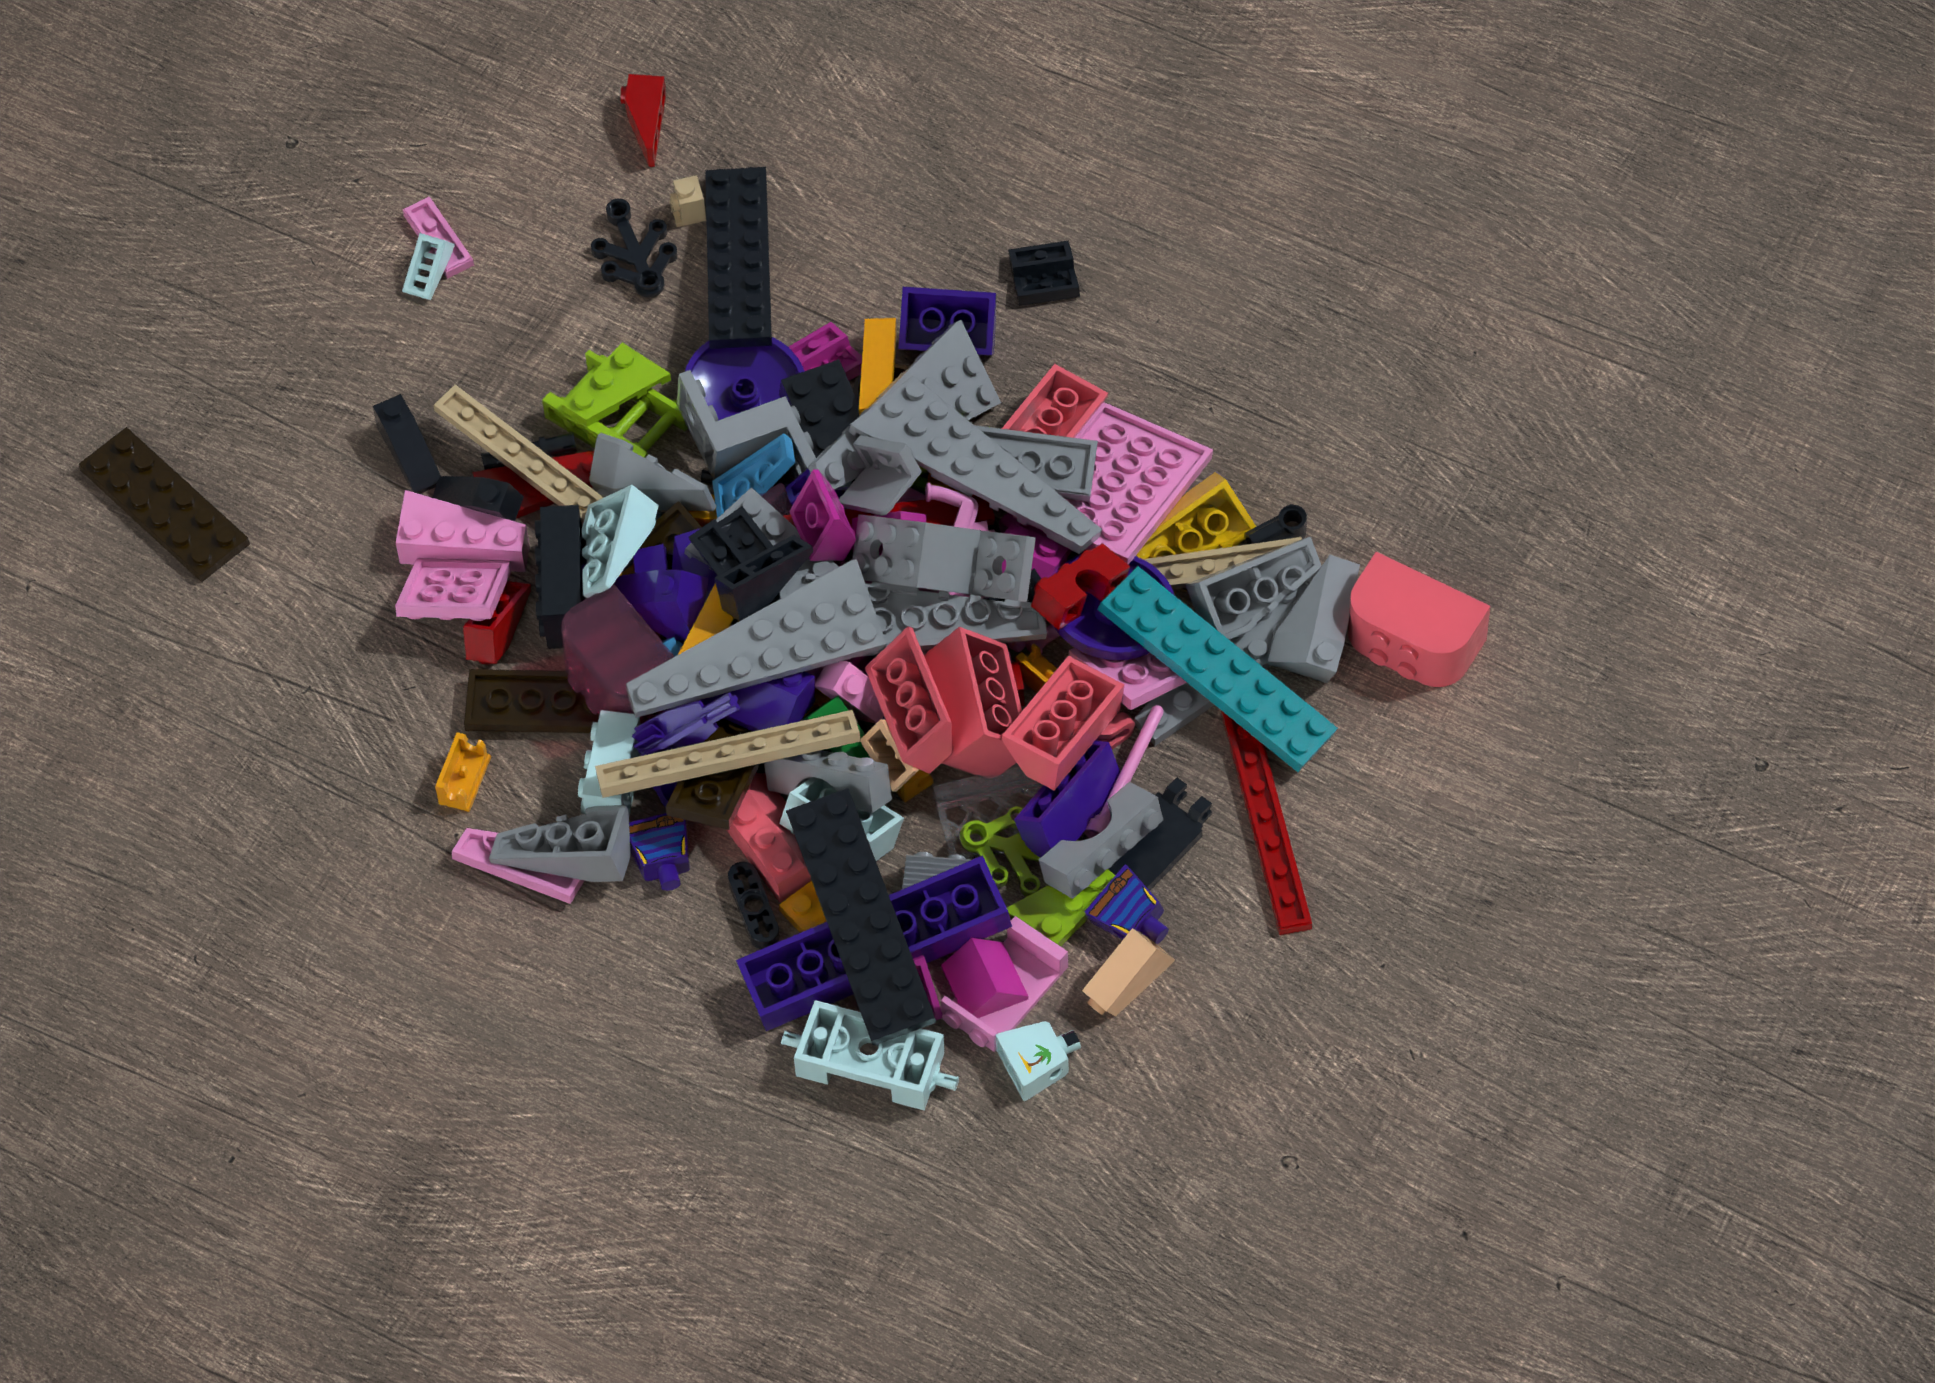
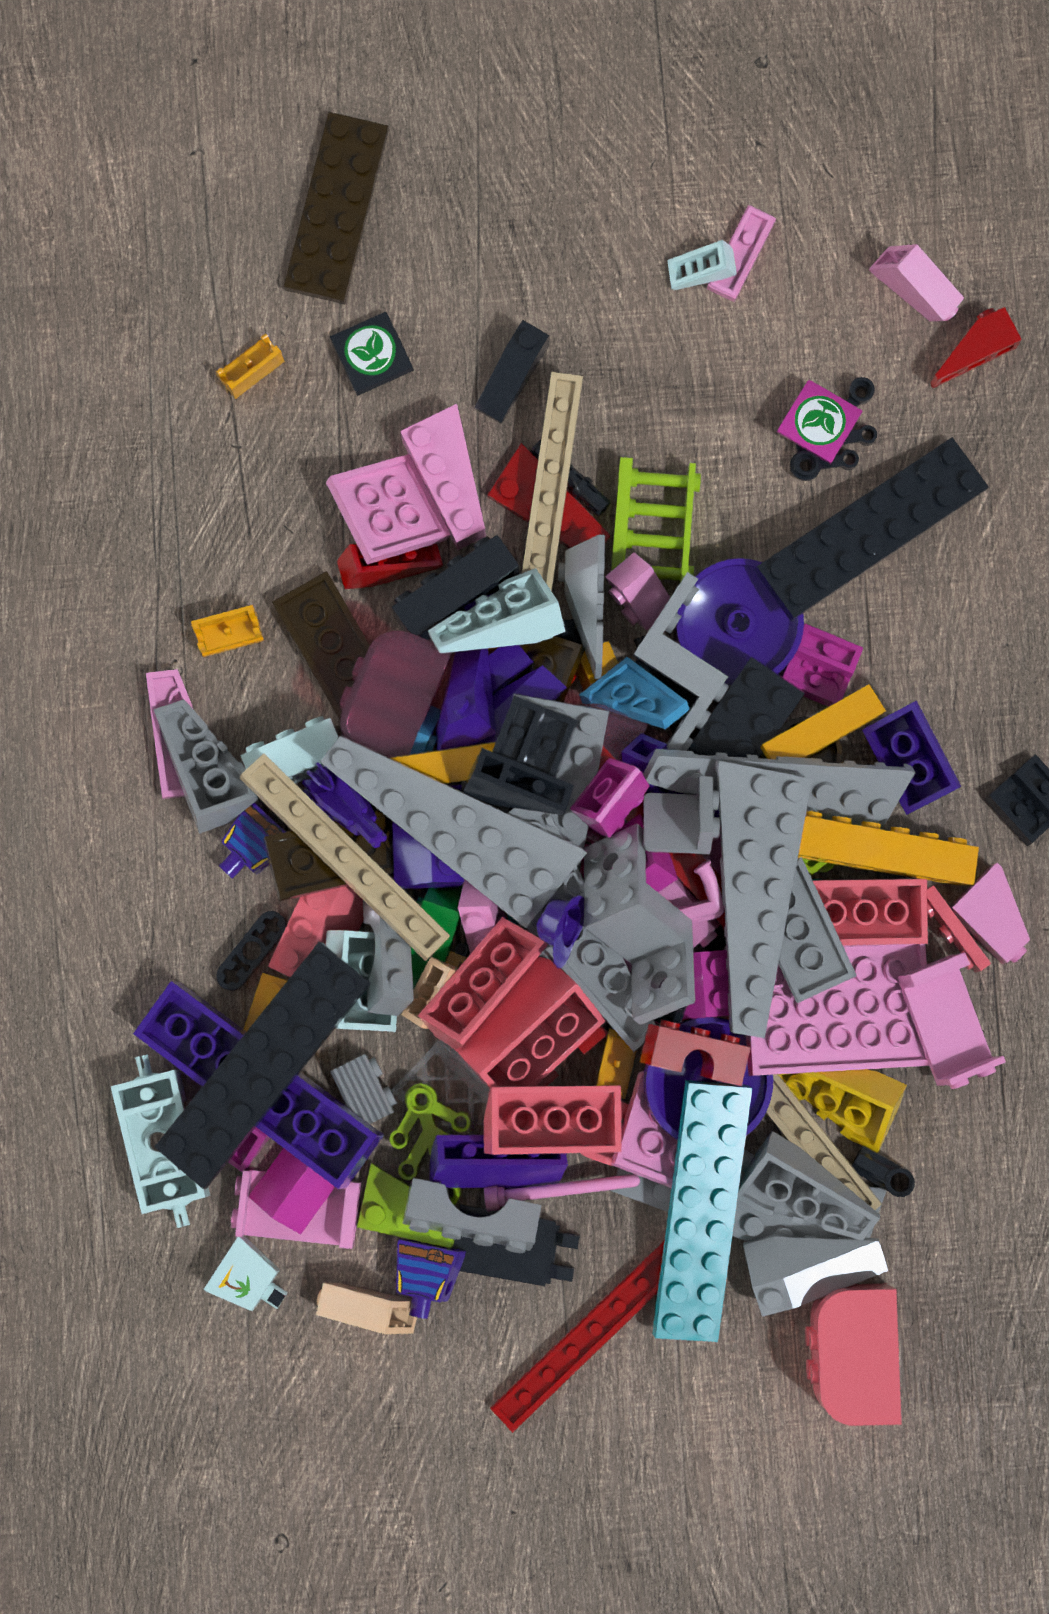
camera: 55 degrees right, 25 degrees up
black slope [432,476,524,521] -> none
lime wing [562,342,671,427] -> none
tan brick [669,175,706,227] -> none
none -> light orange hinge [216,333,285,399]
none -> slope [330,311,414,396]
none -> dark purple piece [537,895,584,968]
none -> bright pink brick [605,553,670,630]
none -> slope [777,380,863,464]
none -> light orange brick [798,811,979,886]
none -> bright pink slope [869,244,964,321]
none -> bright pink panel [897,953,1006,1089]
none -> coral plate [927,885,991,972]
none -> bright pink slope [950,863,1030,964]

